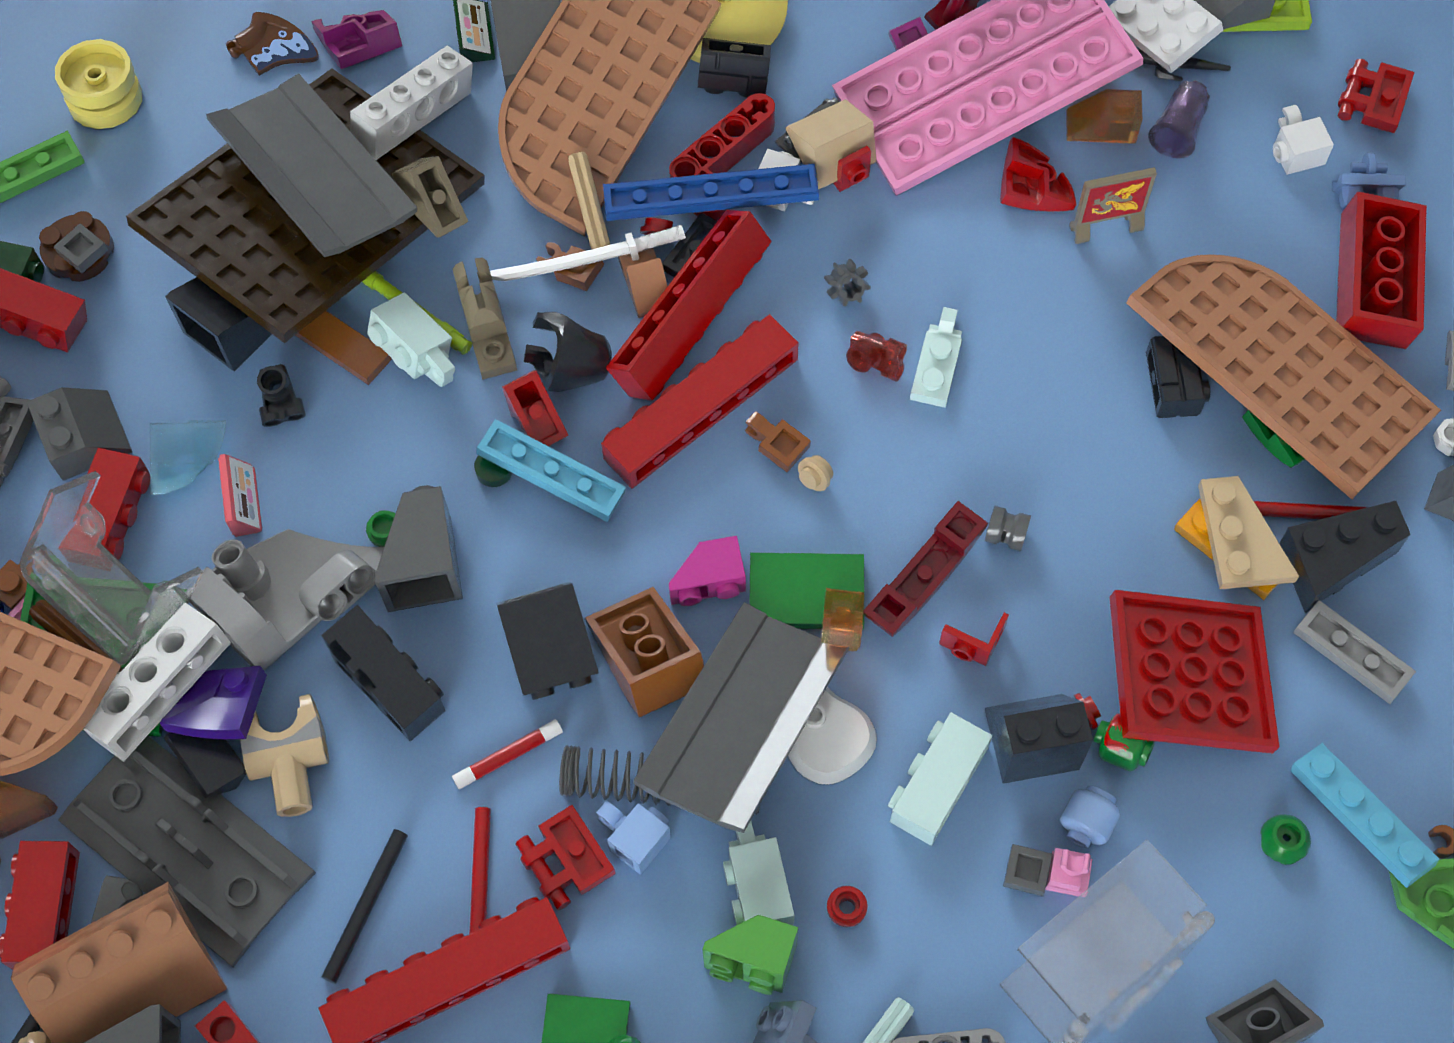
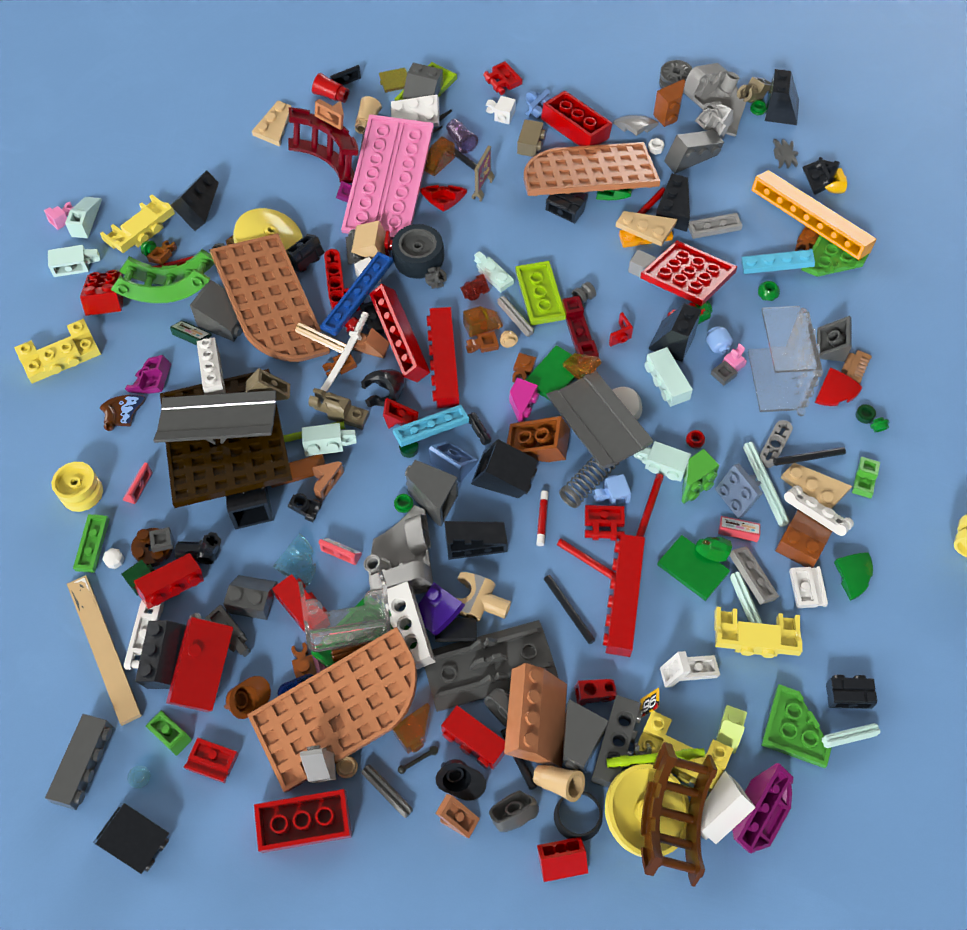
camera: 55 degrees left, 5 degrees down
none -> white tile [103,548,124,569]
none -> coral slope [123,462,152,504]
none -> black piece [175,532,221,564]
none -> nougat slope [312,461,344,501]
none -> black wheel [392,224,444,279]
none -> medium blue slope [429,441,478,482]
none -> black bar [443,142,477,171]
none -> clear orange slope [463,306,503,337]
none -> black axle [468,412,491,445]
none -> light grey axle [497,296,534,337]
none -> dark orange plate [512,353,536,382]
none -> lime plate [515,261,566,326]
none -> dark tan brick [517,119,546,157]
none -> light grey panel [628,250,656,277]
none -> red bar [636,474,664,537]

